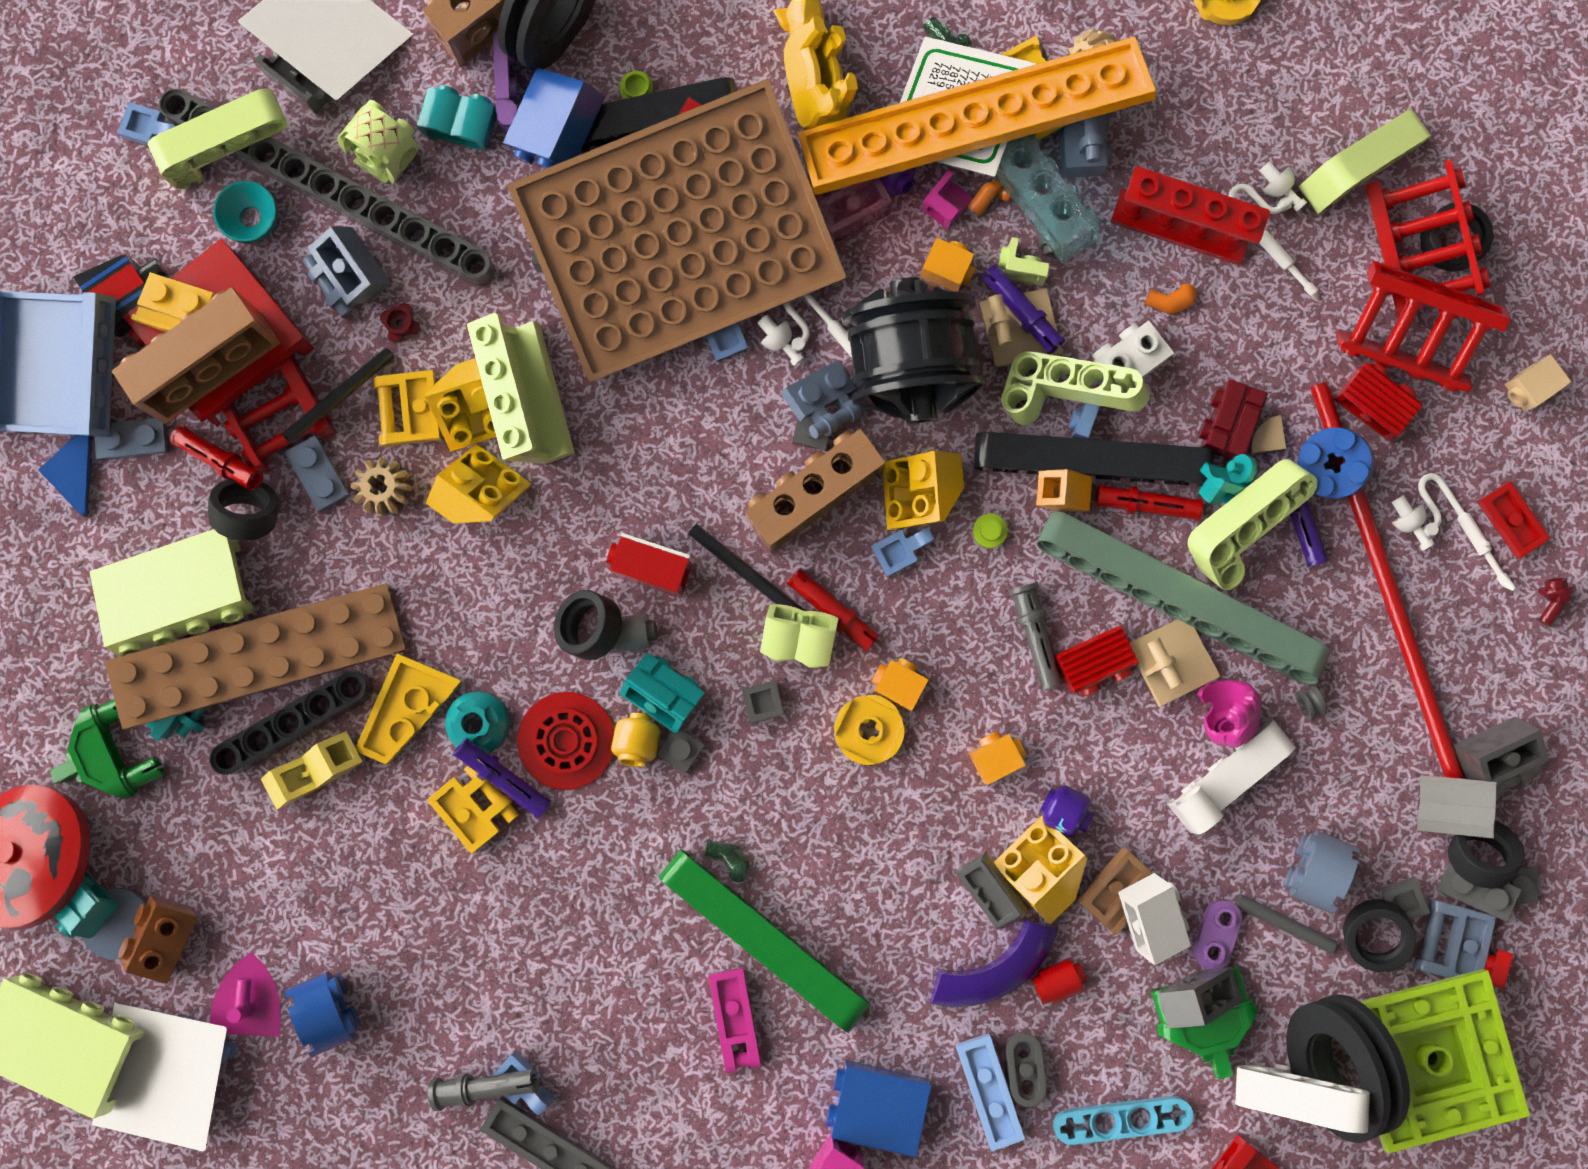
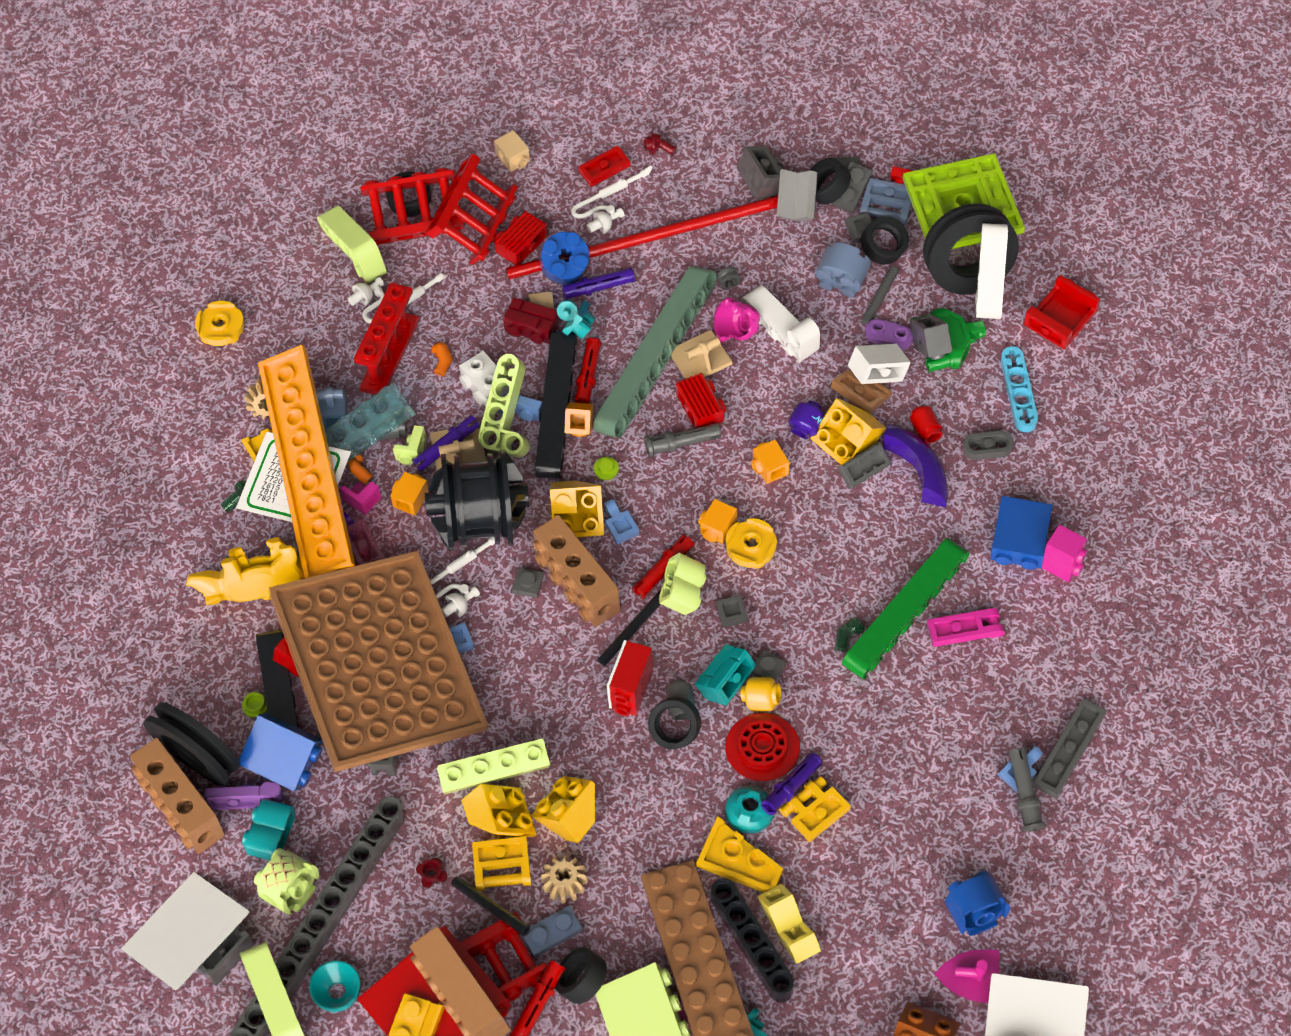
camera: 85 degrees left, 25 degrees down
sand blue brick [302,227,391,318] -> none
sand blue plate [781,360,869,439] -> none
light blue plate [955,1033,1025,1151] -> none
yellowish green beam [1188,459,1318,590] -> none

